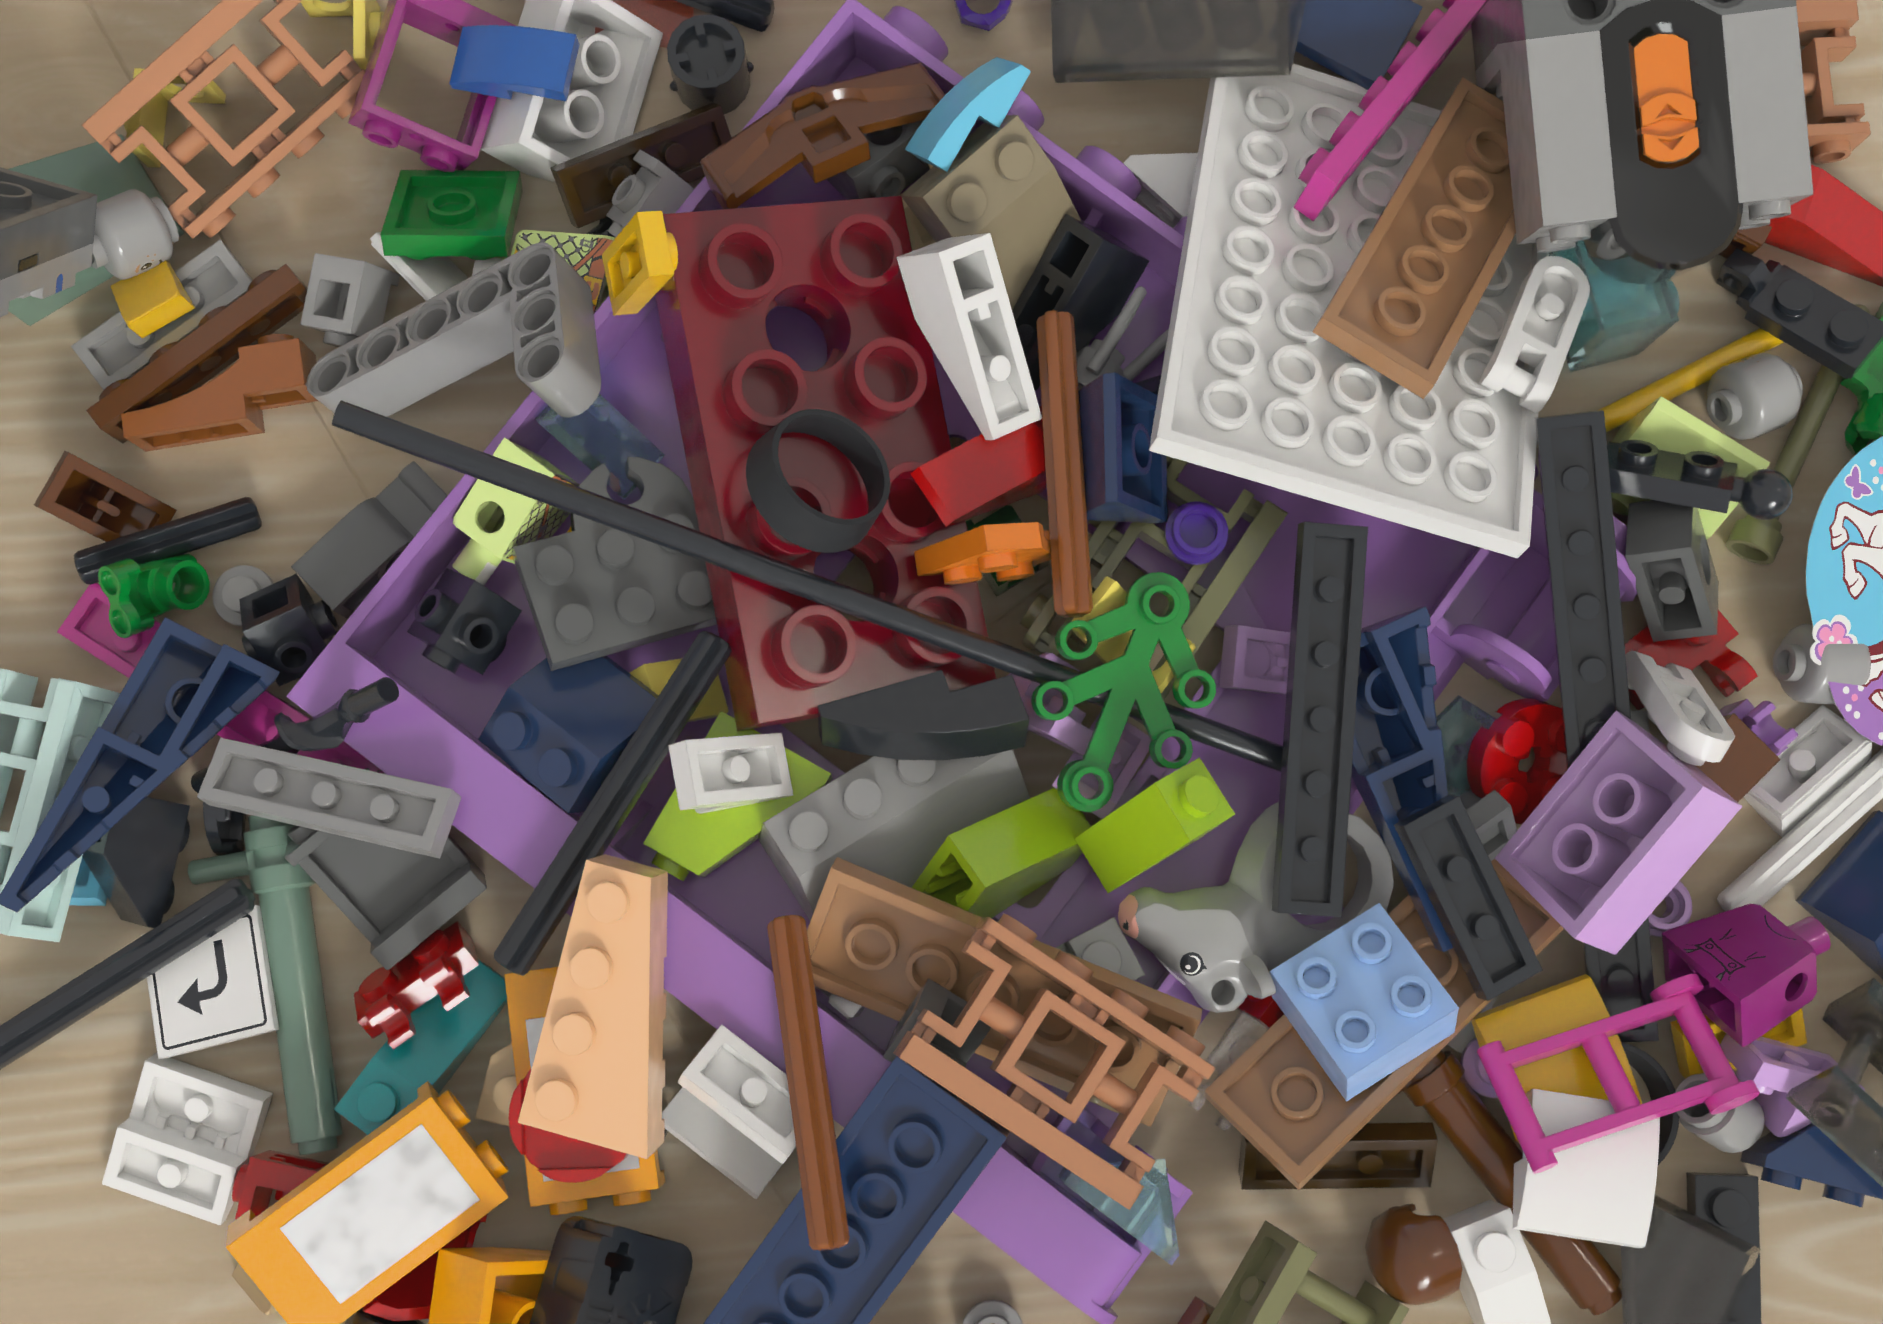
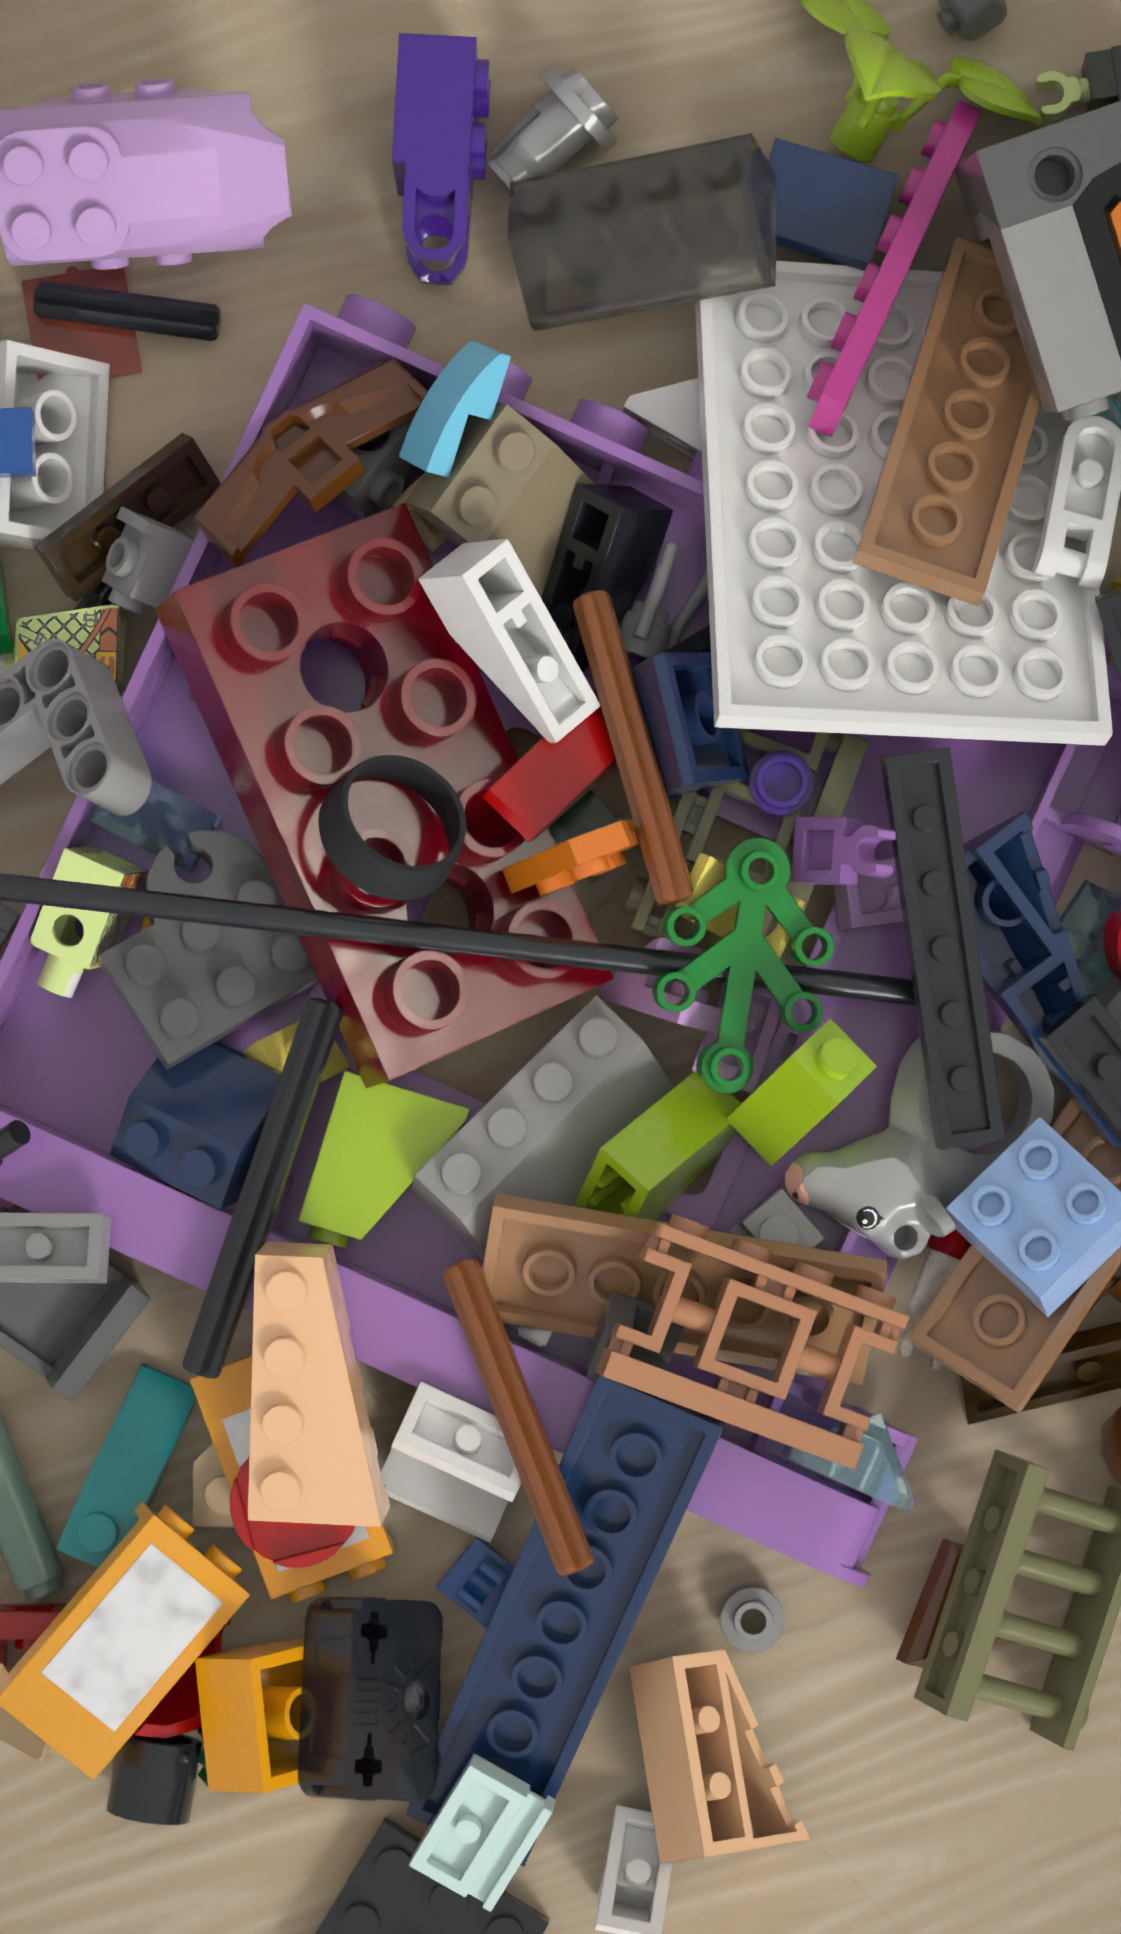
camera: 10 degrees left, 5 degrees up
red plate [354,921,479,1050] -> none
black brick [407,568,522,675] -> none
yellow plate [602,211,678,316] -> none
black piece [667,14,754,114] -> none
white slope [668,733,793,814] -> none
black slope [818,670,1029,760] -> none
none -> blue tile [436,1537,514,1628]
none -> medium lavender plate [791,817,896,885]

